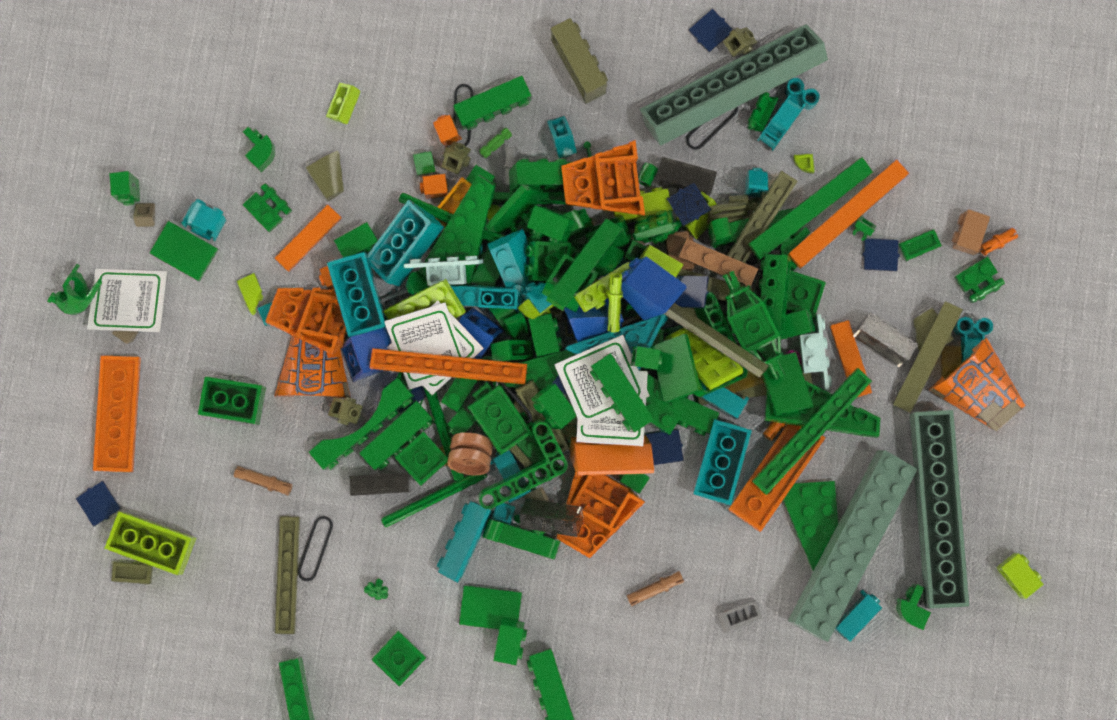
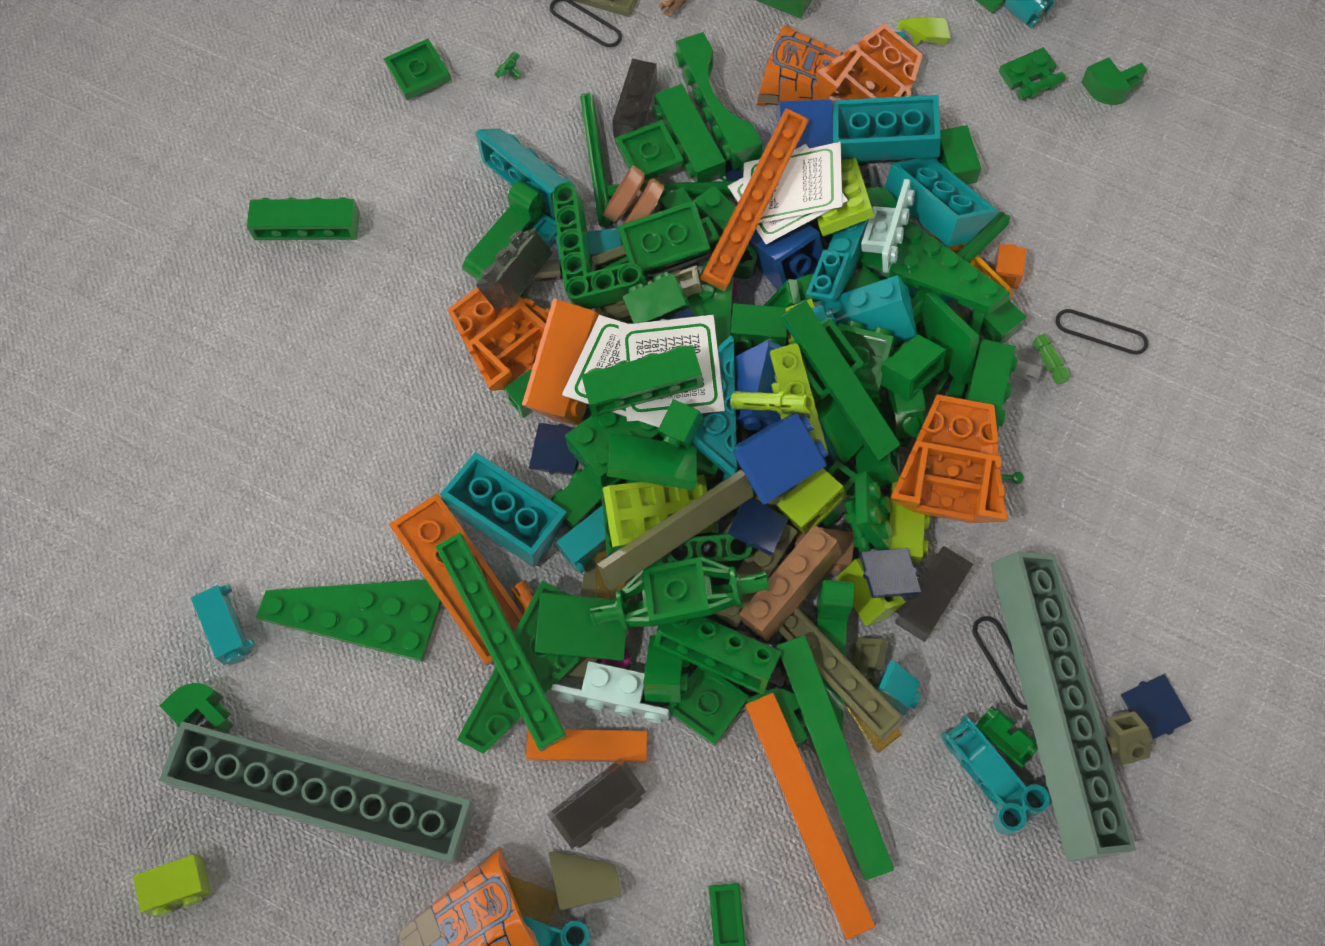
camera: 110 degrees right, 15 degrees down
orange tile [275,204,342,272] -> none
olive slope [306,150,344,202] -> none
lime slope [326,82,360,124] -> none
olive brick [328,396,363,426] -> none
green slope [413,151,436,176] -> none
orange brick [433,115,462,147] -> none
olive brick [441,141,471,175] -> none
green brick [453,76,532,130] -> none
green tile [459,585,522,629] -> none
green brick [490,340,535,363] -> none
green brick [493,618,527,665] -> none
teal slope [547,116,577,158] -> none
olive brick [550,18,608,104] -> none
medium nougat pin [626,571,684,606] -> none
green piece [638,162,658,187] -> none
olive tile [707,201,746,225] -> none
light grey slope [717,599,762,632] -> none
sand green brick [788,450,918,642] -> none
lime tile [793,154,814,174] -> none
green tile [853,216,877,241] -> none
dark blue piece [862,239,900,272] -> none
olive tile [893,301,963,413] -> none

